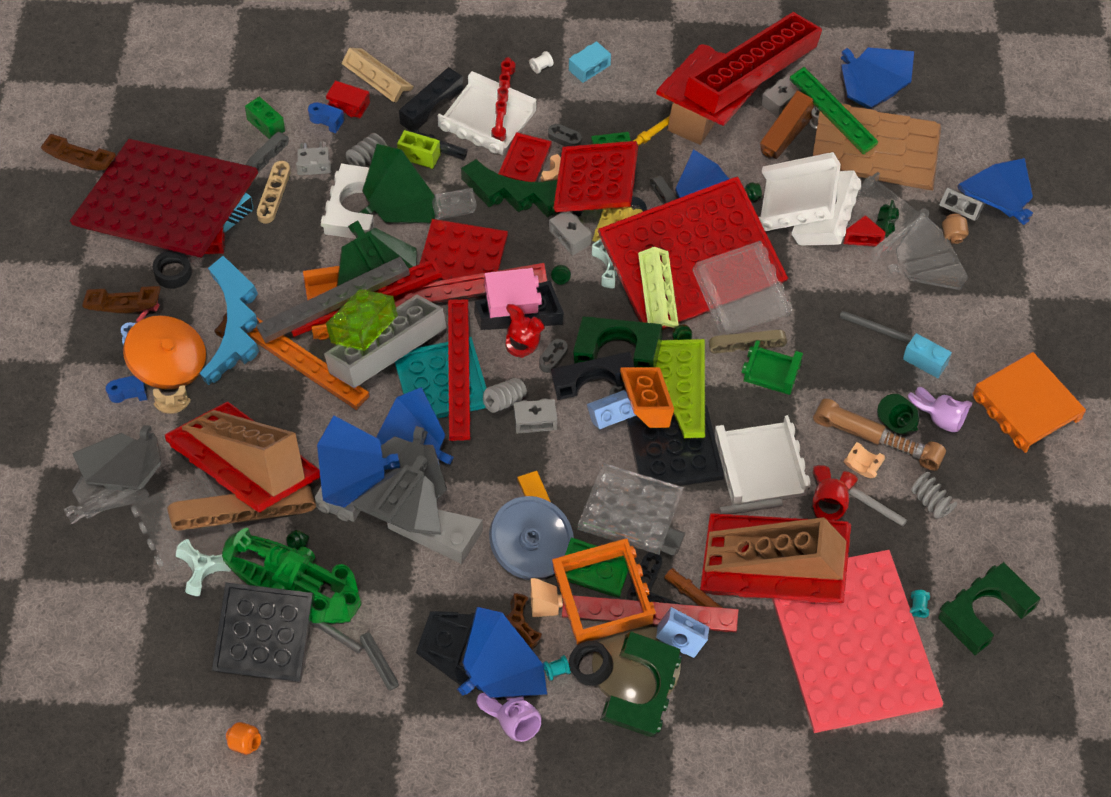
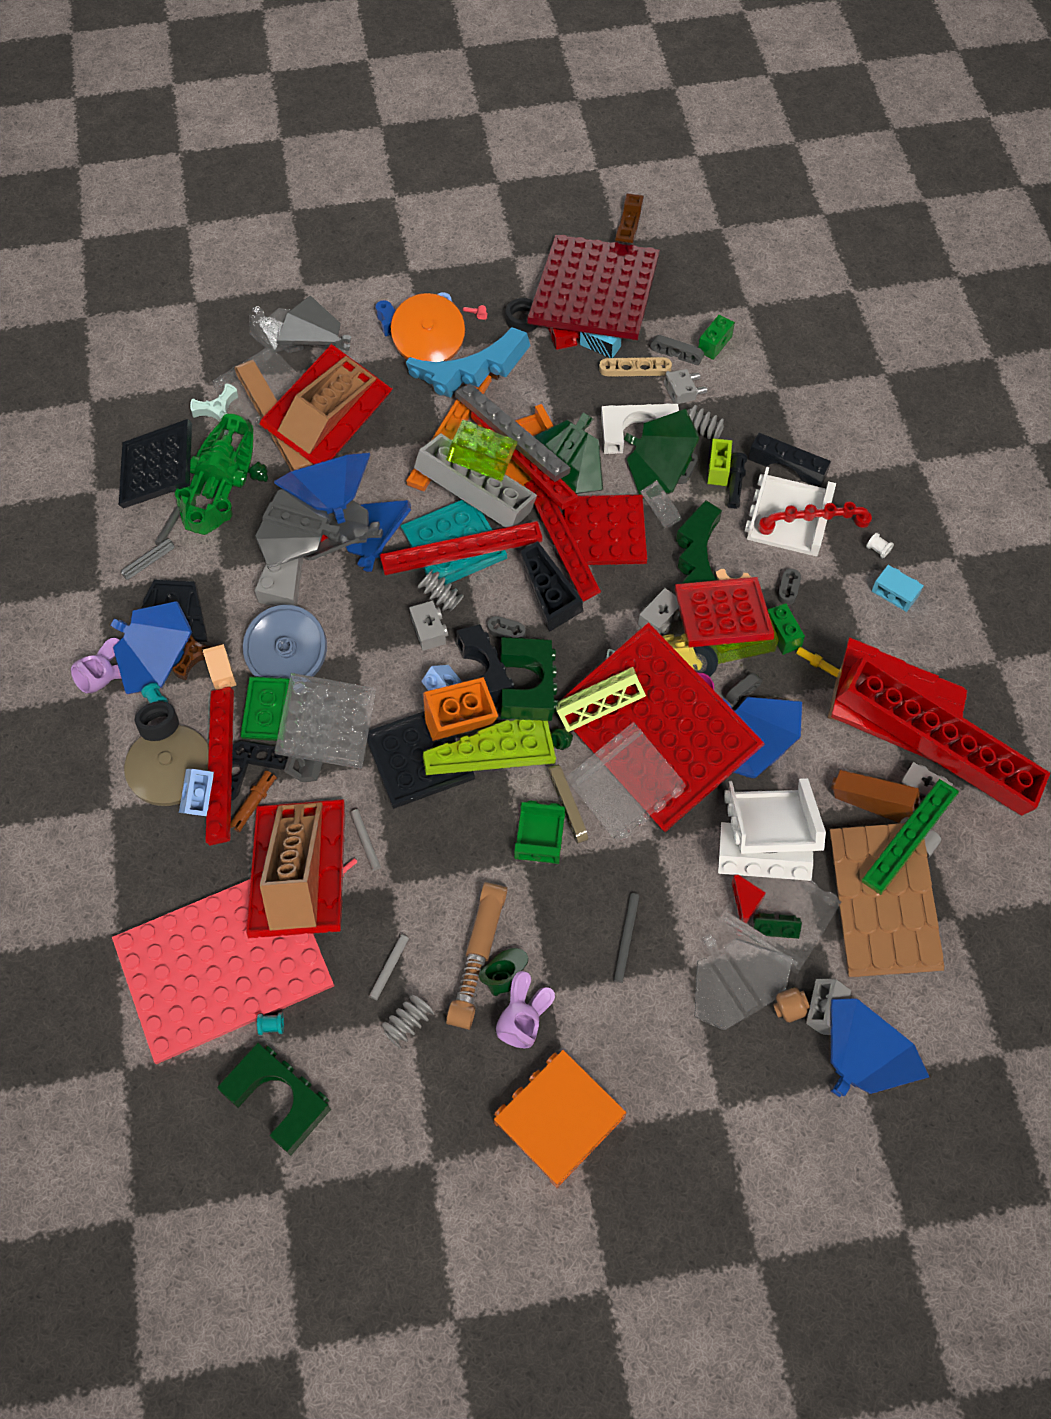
camera: 80 degrees right, 5 degrees up
reddish brown slope [82,286,161,313] -> none
tan piece [153,385,191,414] -> none
orange head [226,722,261,755] -> none
blue leg [308,102,344,133] -> none
red brick [326,80,370,118] -> none
tan fence [342,48,414,102] -> none
bright pink brick [484,268,542,318] -> none
red plate [498,132,552,182] -> none
red piece [506,304,545,358] -> none
light orange tile [517,471,551,502] -> none
dark green plate [551,265,571,285] -> none
orange window [552,538,656,645] -> none
dark green arch [600,631,682,737] -> none
white panel [714,415,811,505] -> none
dark green plate [744,182,762,201] -> none
red piece [812,465,858,521] -> none
blue panel [841,47,914,109] -> none
light nougat piece [843,442,885,478] -> none
medium azure brick [903,333,952,378] -> none

